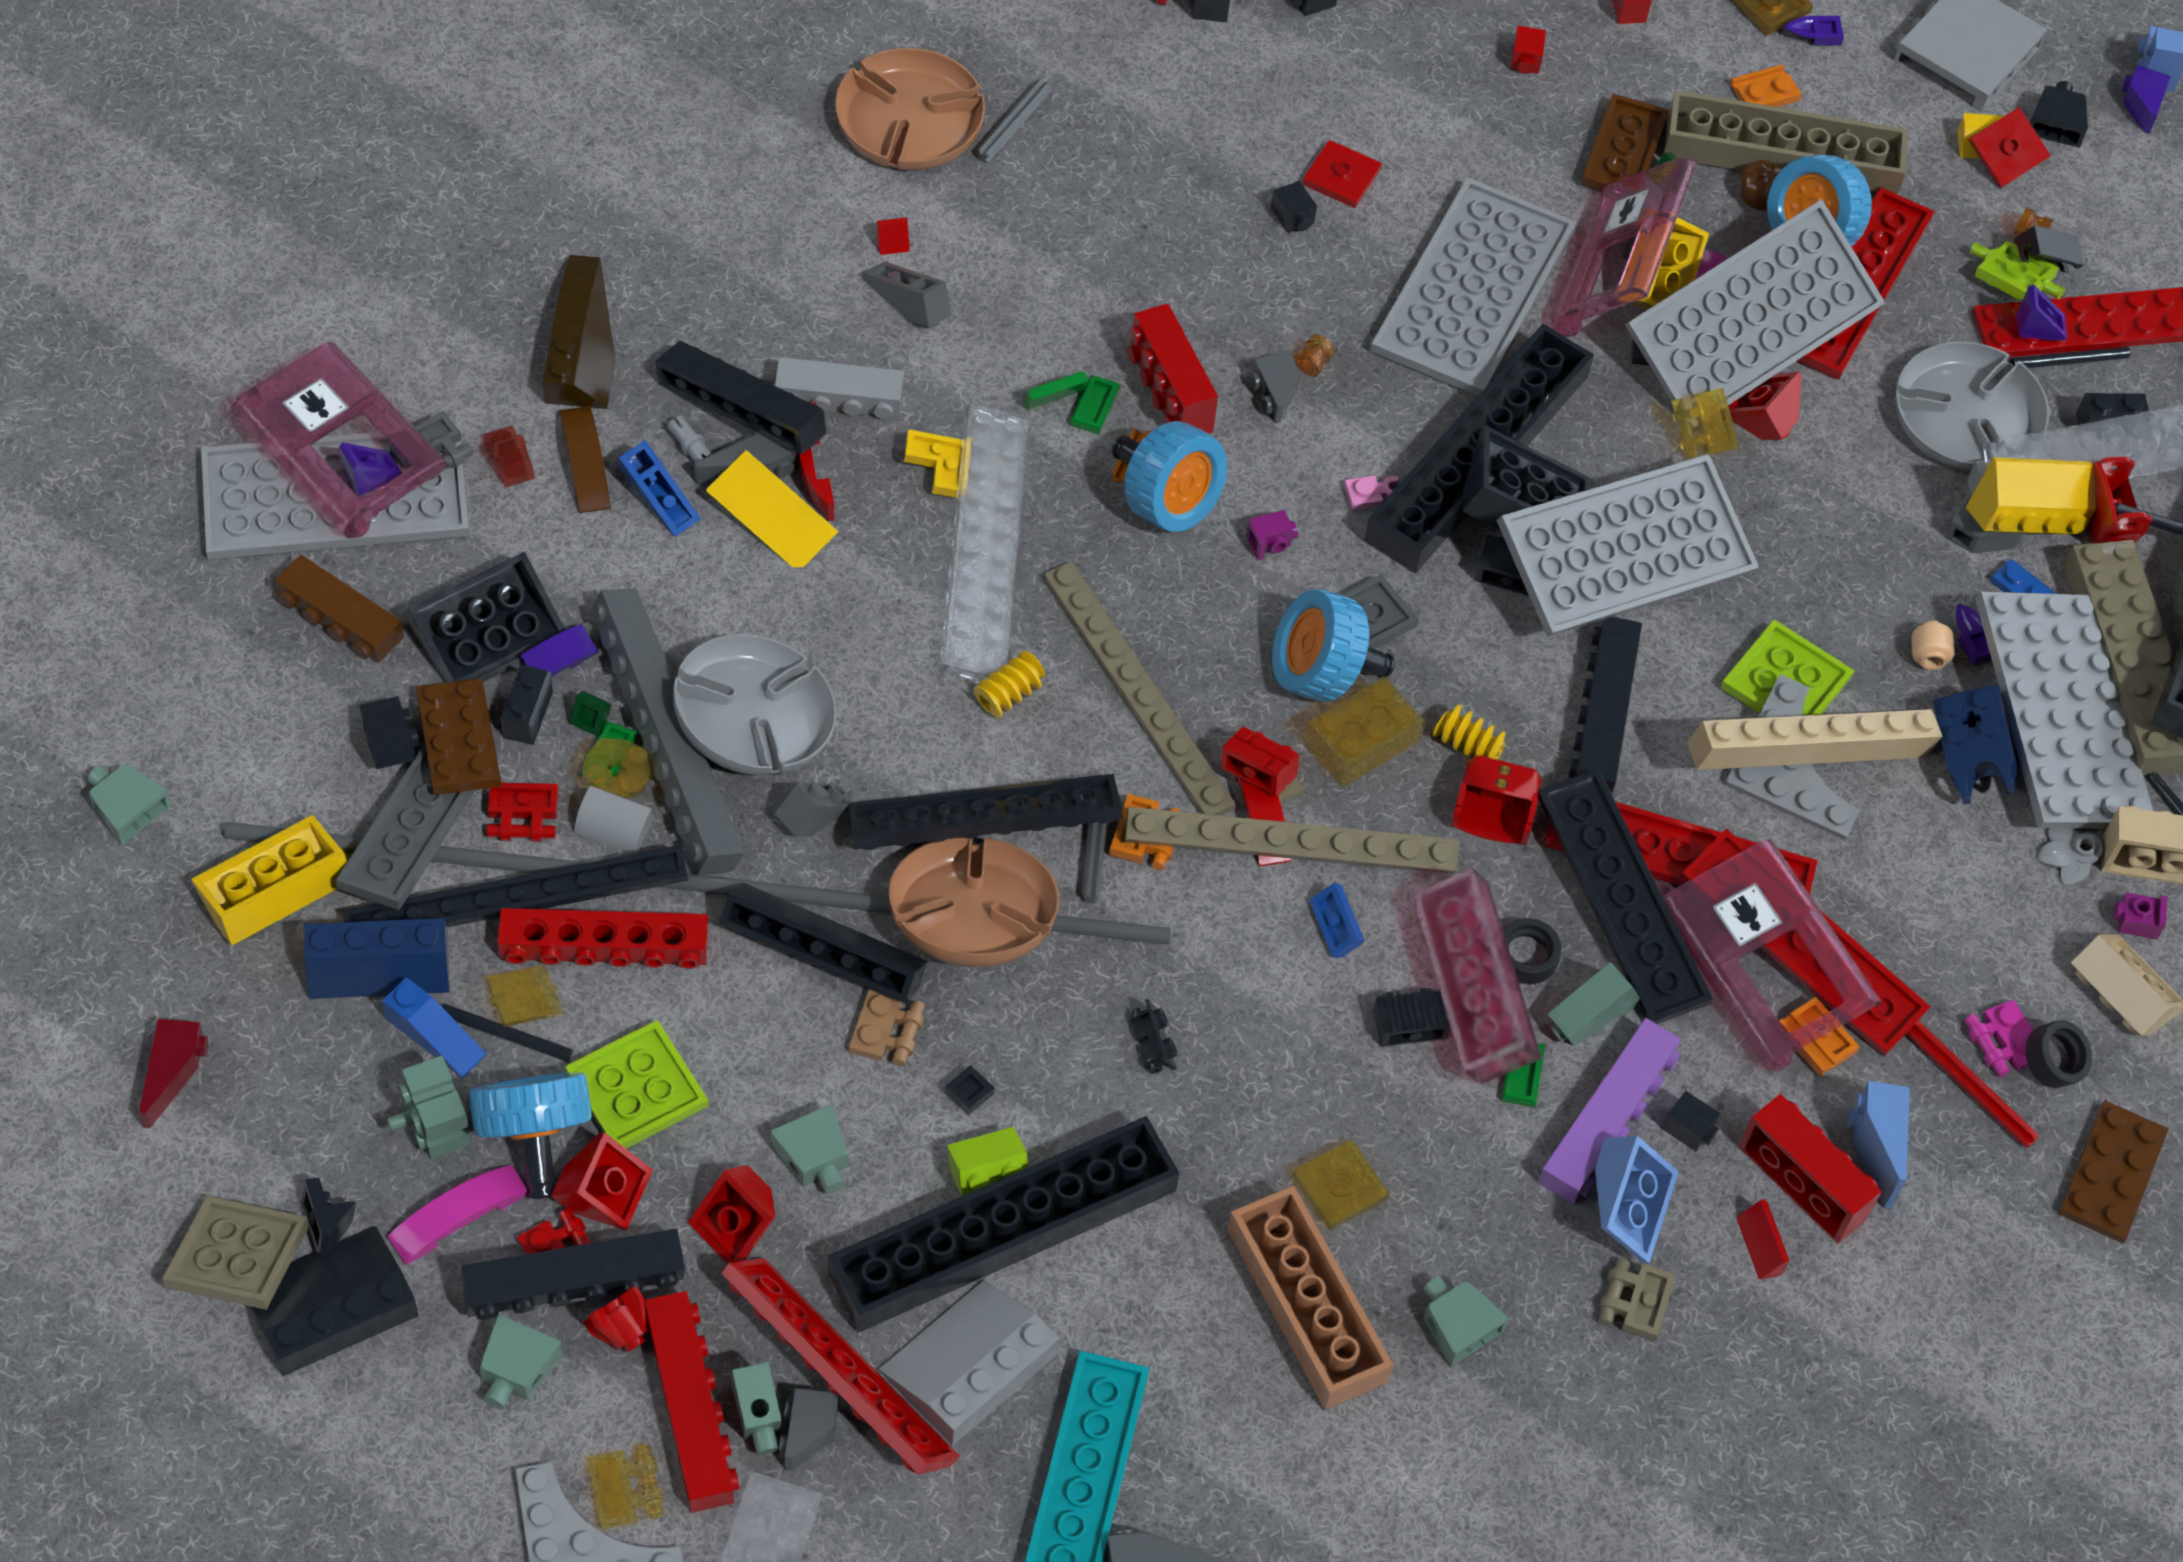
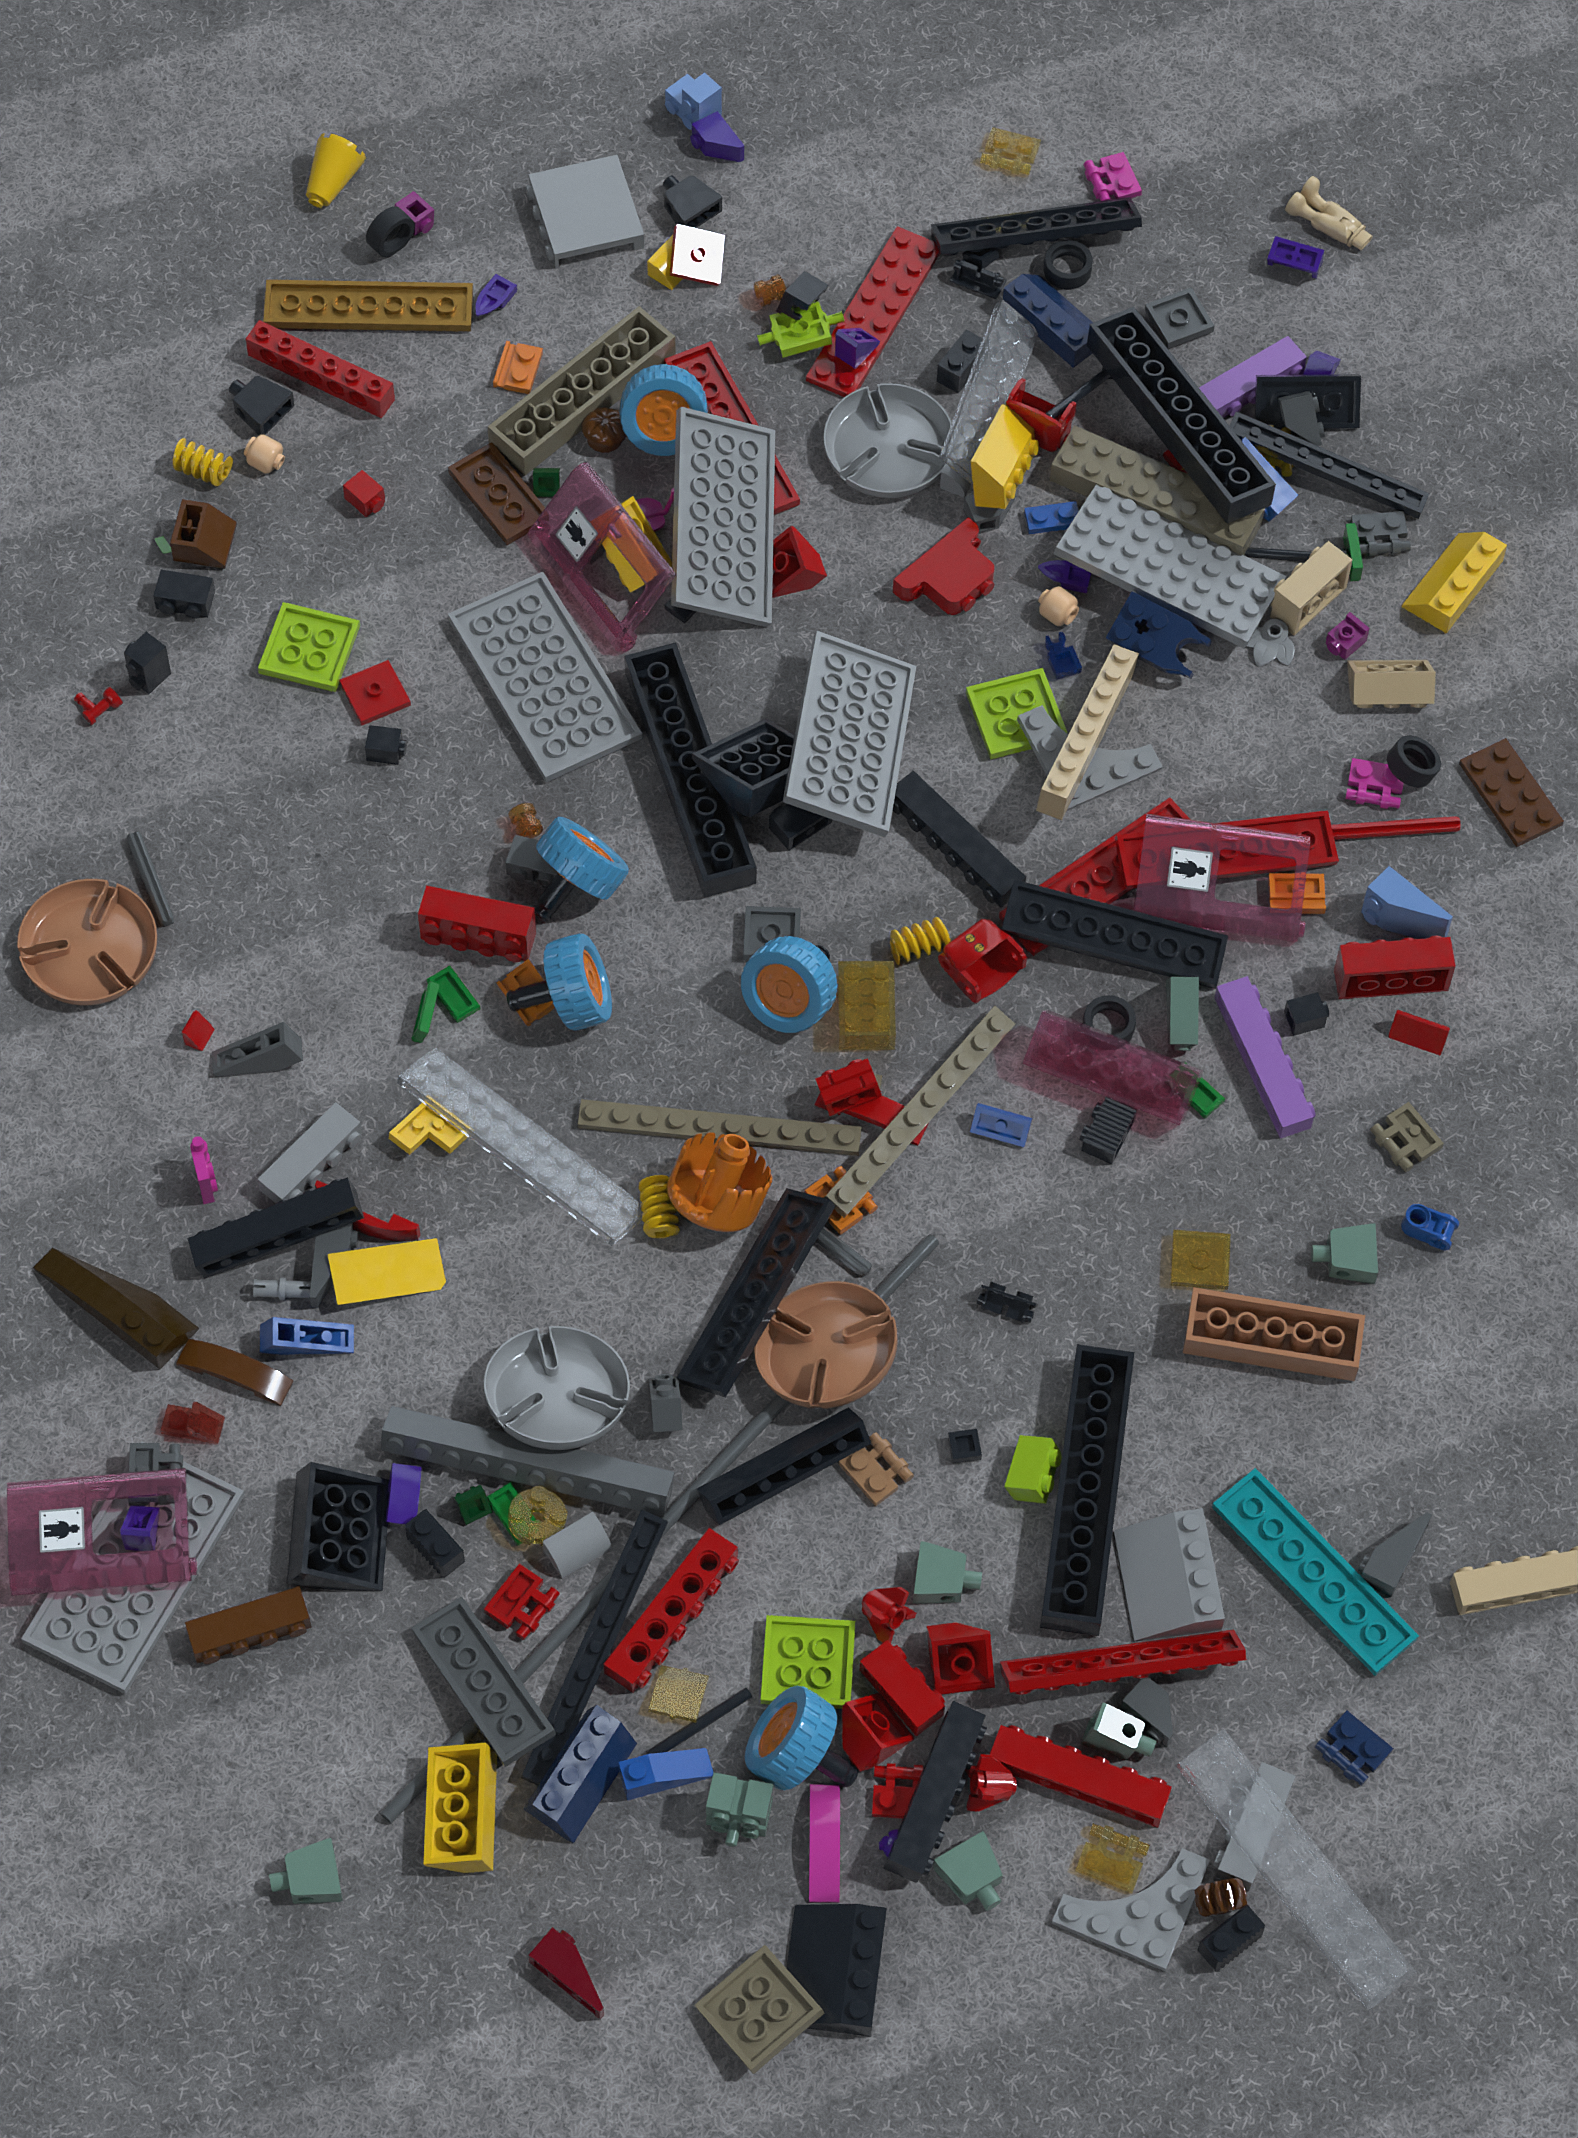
camera: 50 degrees left, 5 degrees up
black slope [301,1177,356,1257] -> none
black brick [359,696,419,770] -> none
reddish brown plate [416,678,501,795] -> none
magenta brick [1246,510,1298,560] -> none
bright pink plate [1344,476,1399,511] -> none
medium blue slope [1595,1136,1679,1264] -> none
clear yellow plate [1671,388,1739,460] -> none
black piece [2010,346,2130,368] -> none
none -> dark pink plate [190,1136,218,1204]
none -> lime plate [258,602,360,692]
none -> dark azure wheel [533,817,629,921]
none -> orange piece [667,1132,773,1232]
none -> red brick [859,1640,945,1736]
none -> red brick [862,1587,917,1643]
none -> red brick [893,517,995,615]
none -> clear blue plate [1045,632,1082,680]
none -> blue piece [1401,1204,1459,1251]

